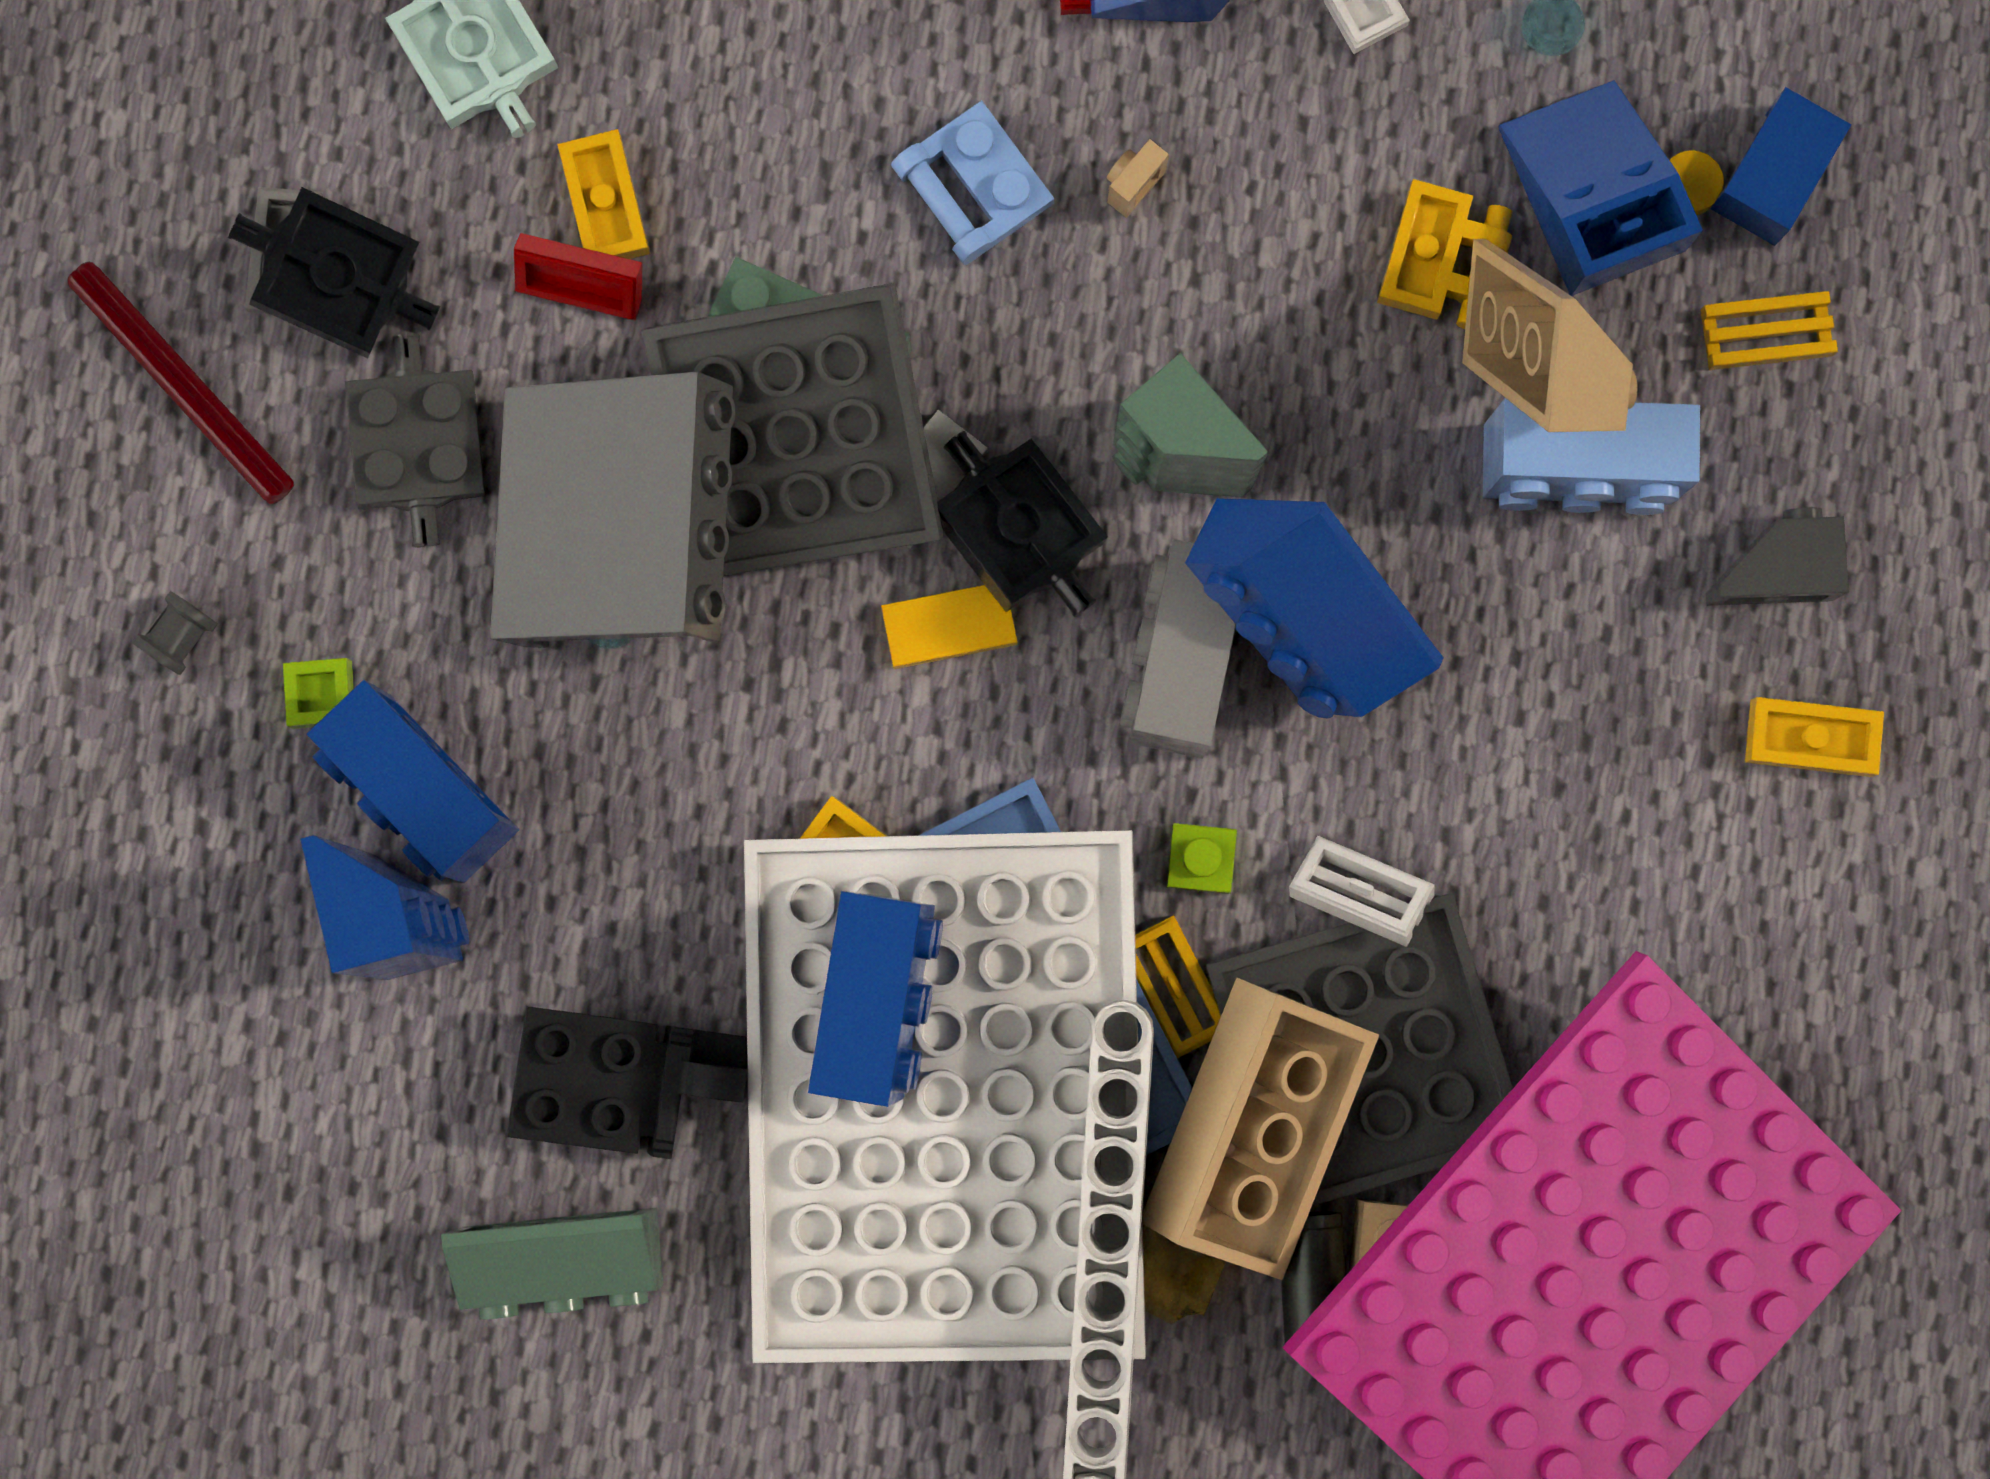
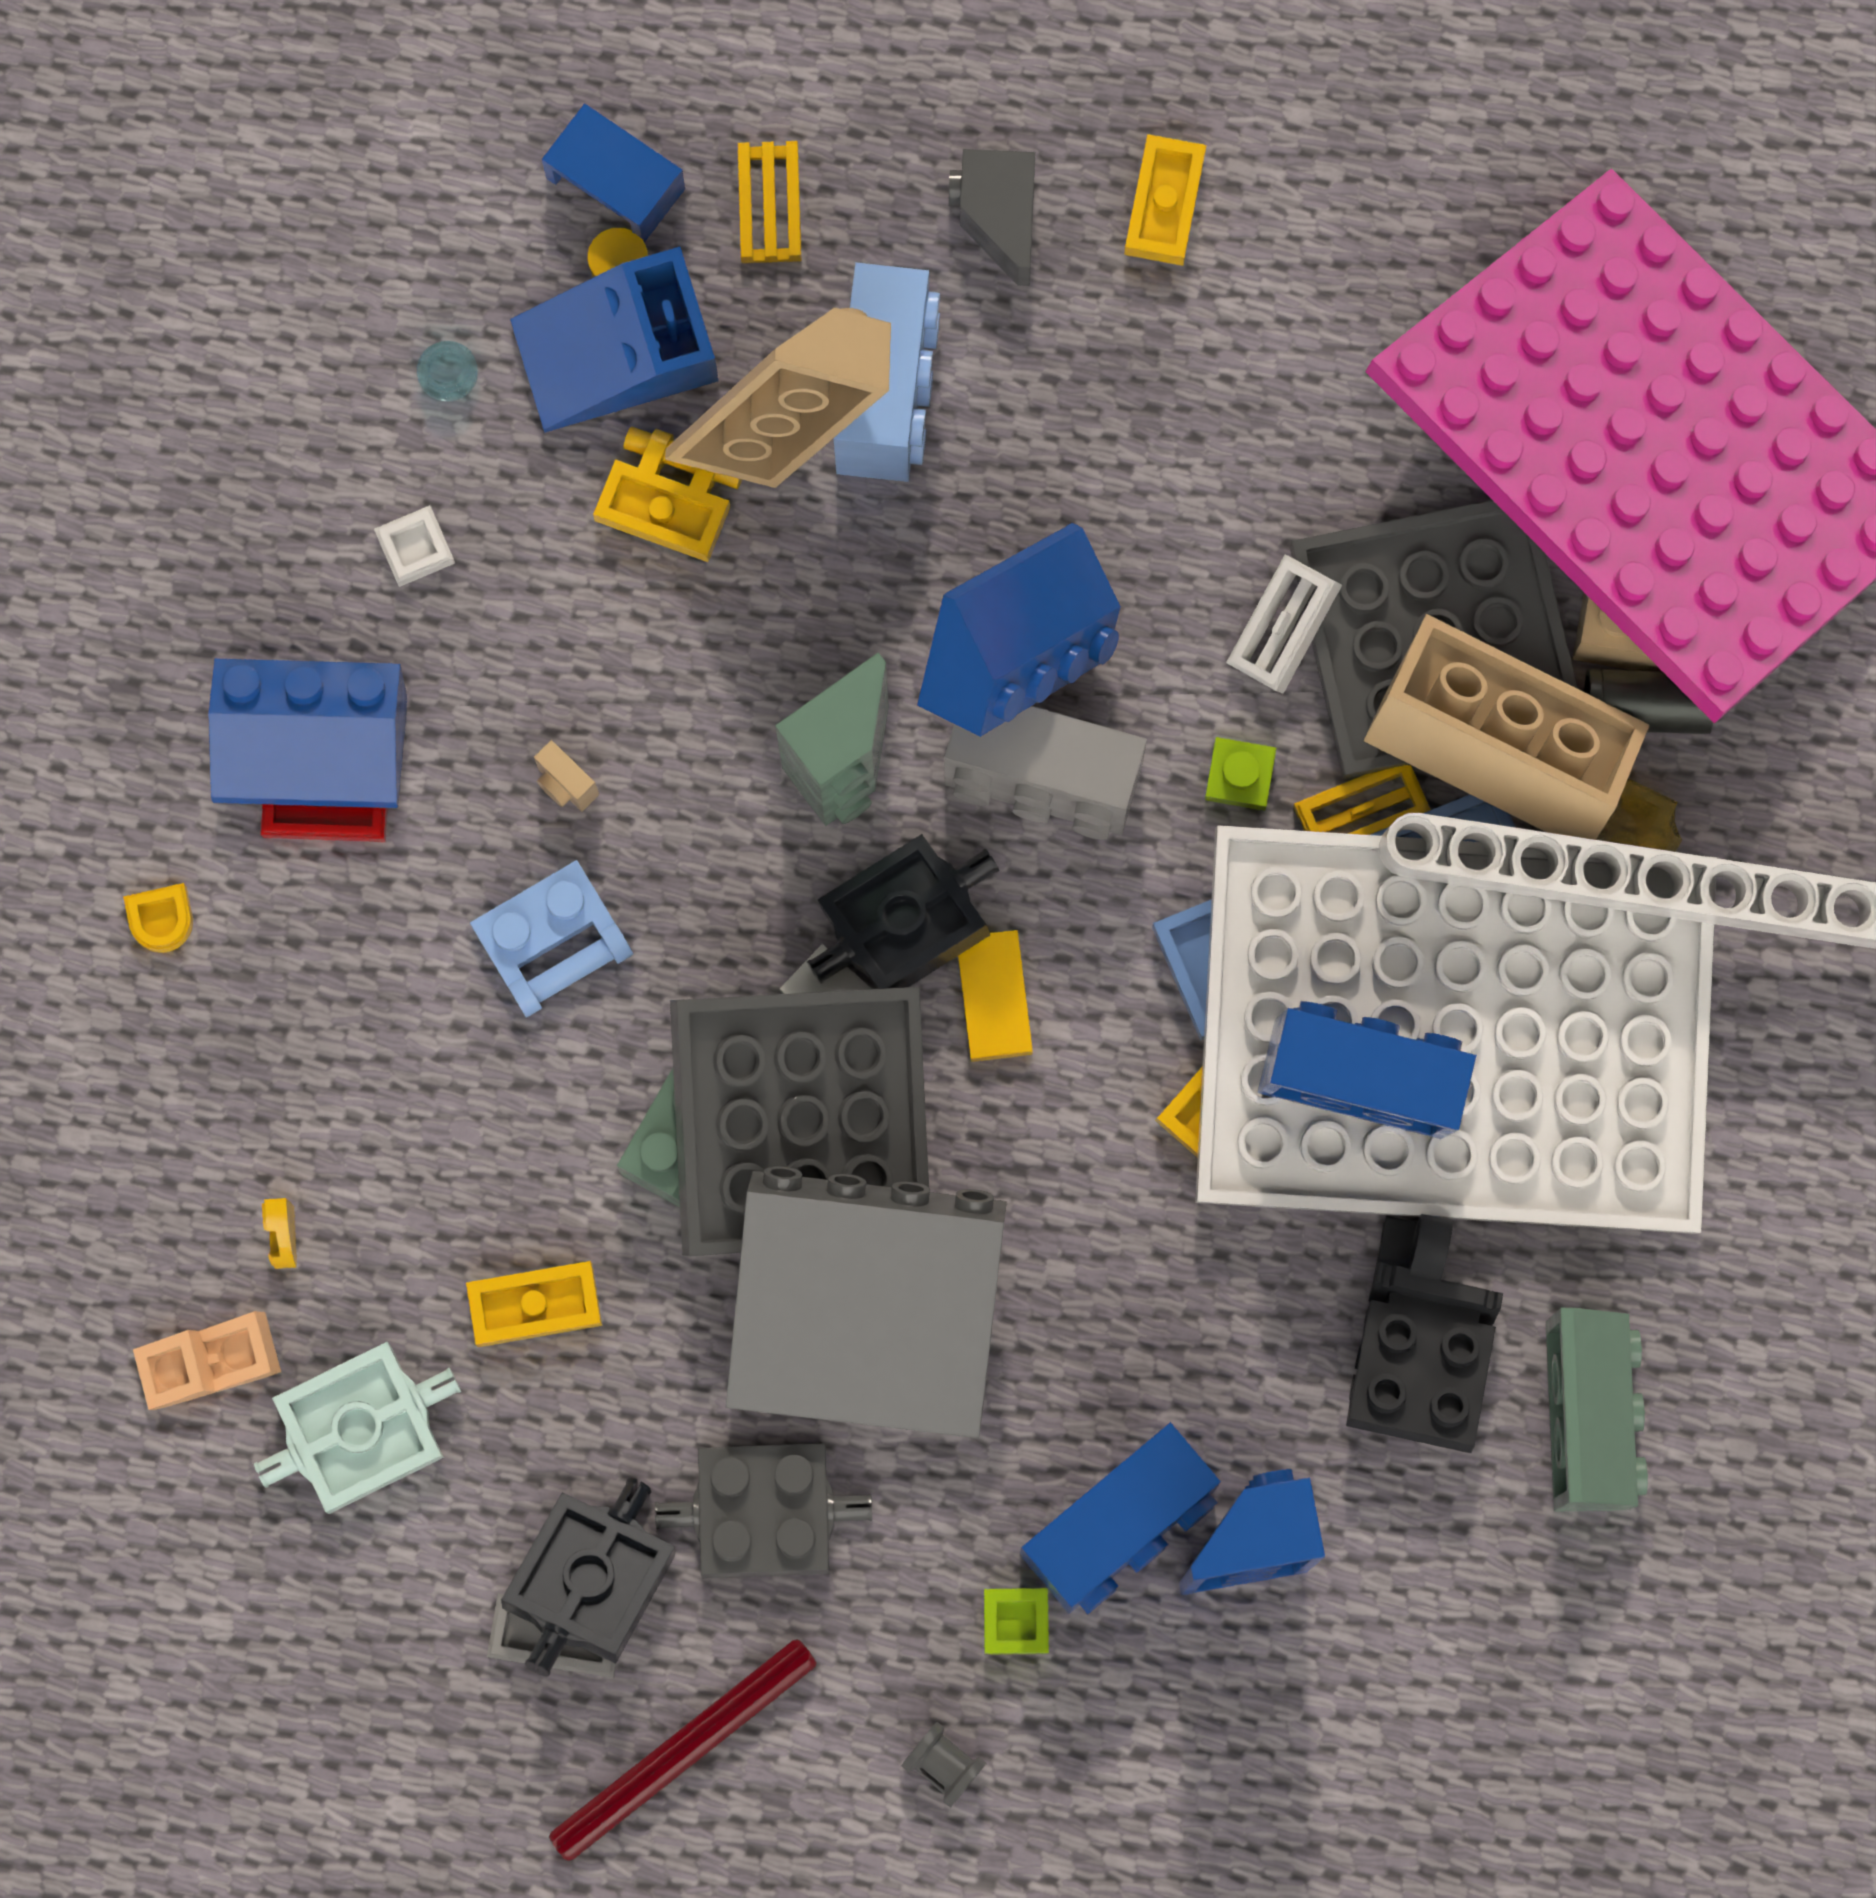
camera: 85 degrees left, 5 degrees down
red tile [514,233,642,320] -> none

